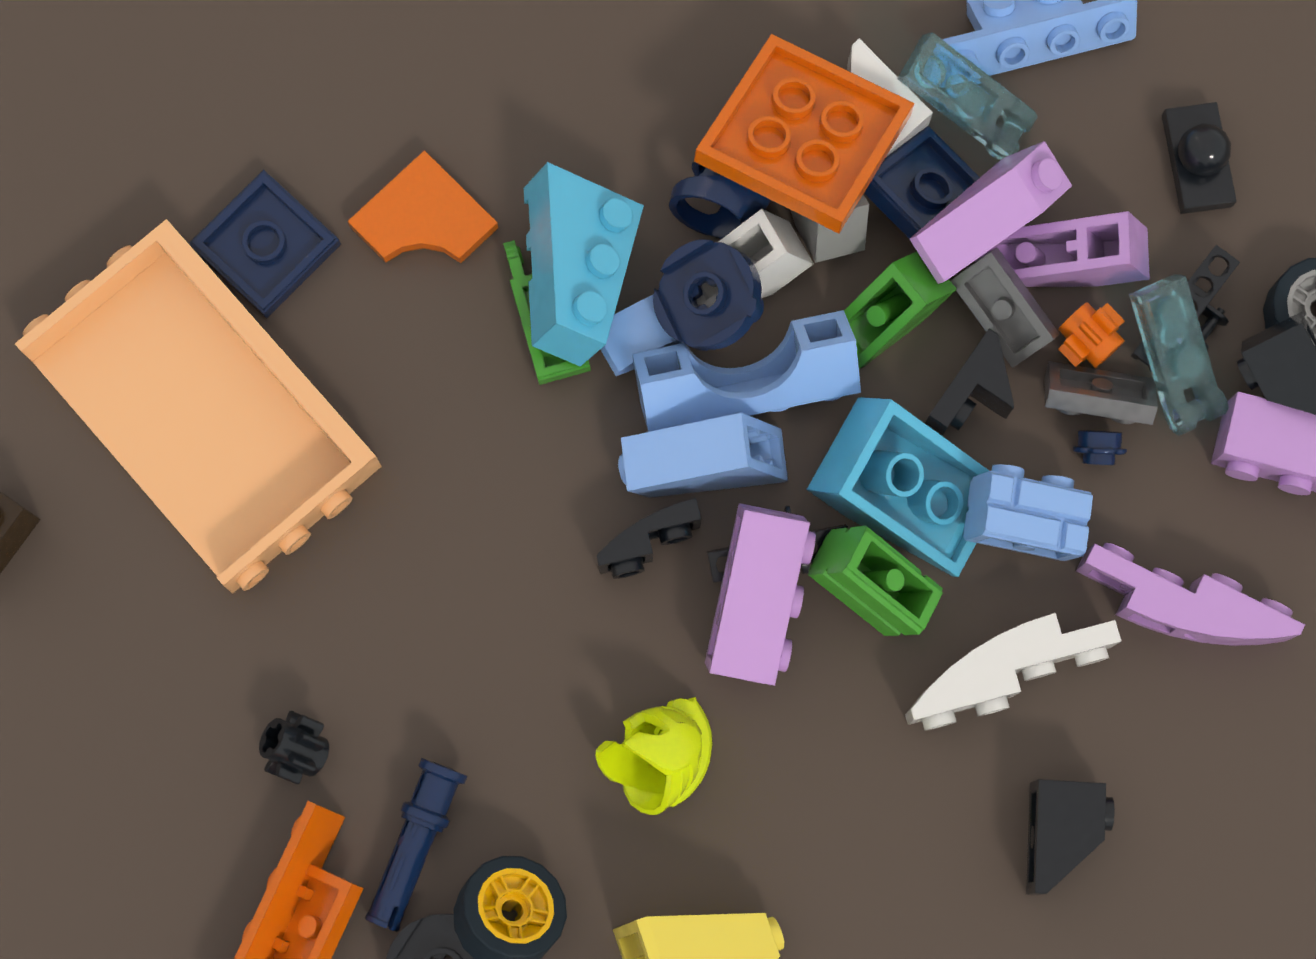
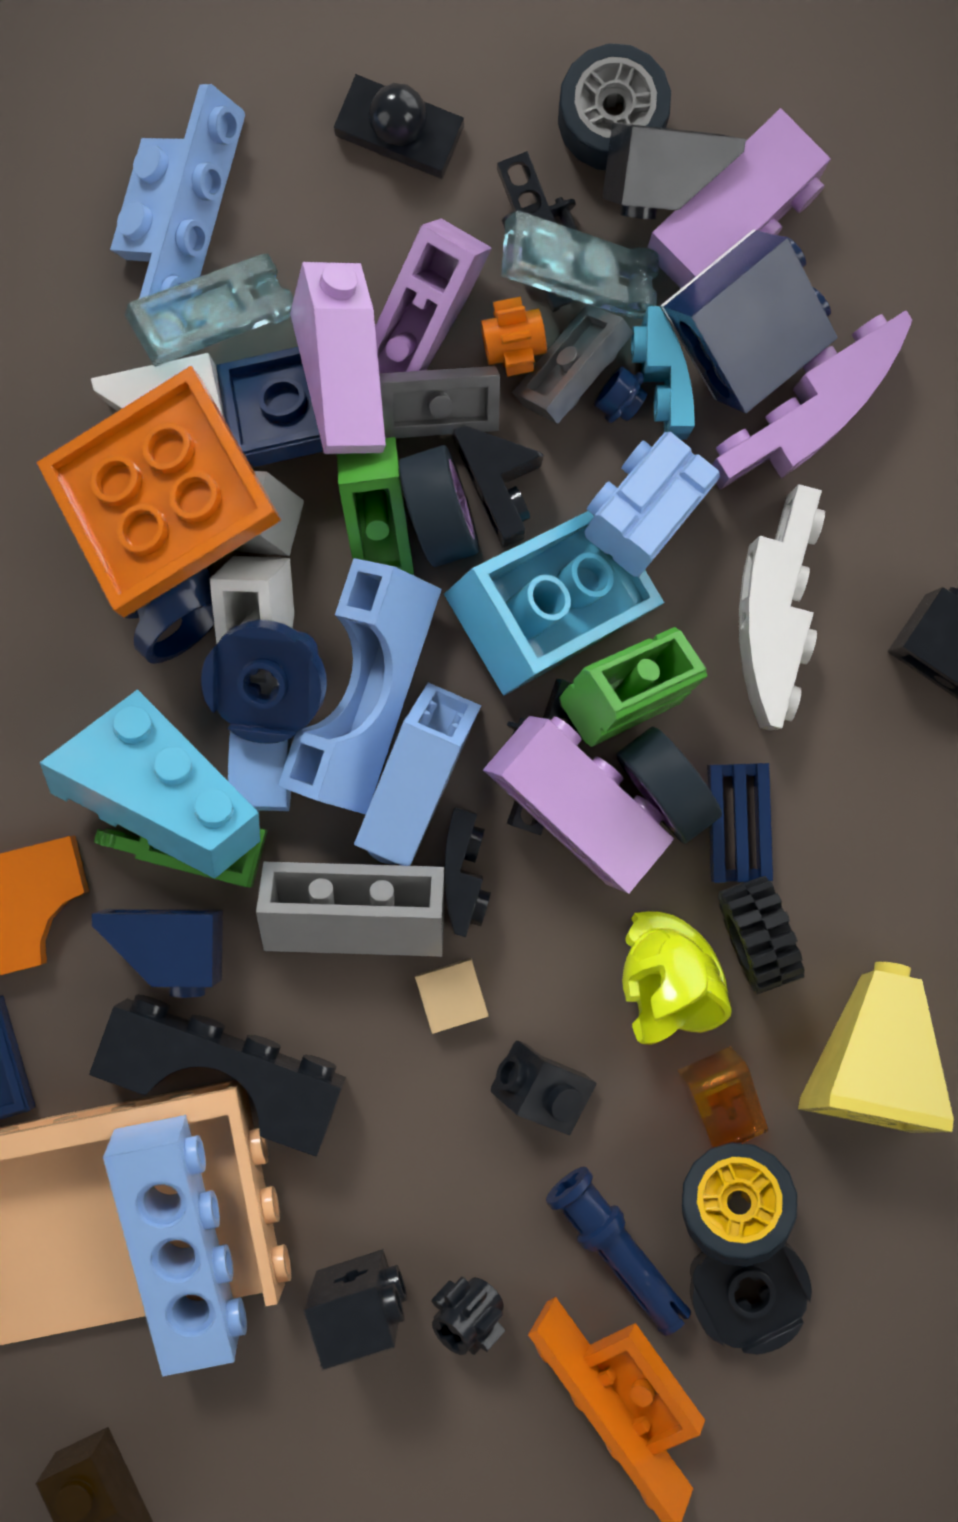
camera: 60 degrees left, 10 degrees up
none -> black arch [89,995,346,1157]
none -> dark blue slope [92,909,223,998]
none -> light blue brick [103,1115,247,1377]
none -> light grey brick [256,861,445,957]
none -> black brick [303,1249,407,1370]
none -> black wheel [399,445,479,567]
none -> tan tile [415,958,489,1034]
none -> black bracket [491,1040,597,1136]
none -> black wheel [617,726,722,844]
none -> medium azure slope [631,306,695,440]
none -> piece [661,229,838,413]
none -> clear orange slope [677,1047,769,1148]
none -> dark blue tile [707,763,773,883]
none -> black tyre [718,876,805,994]

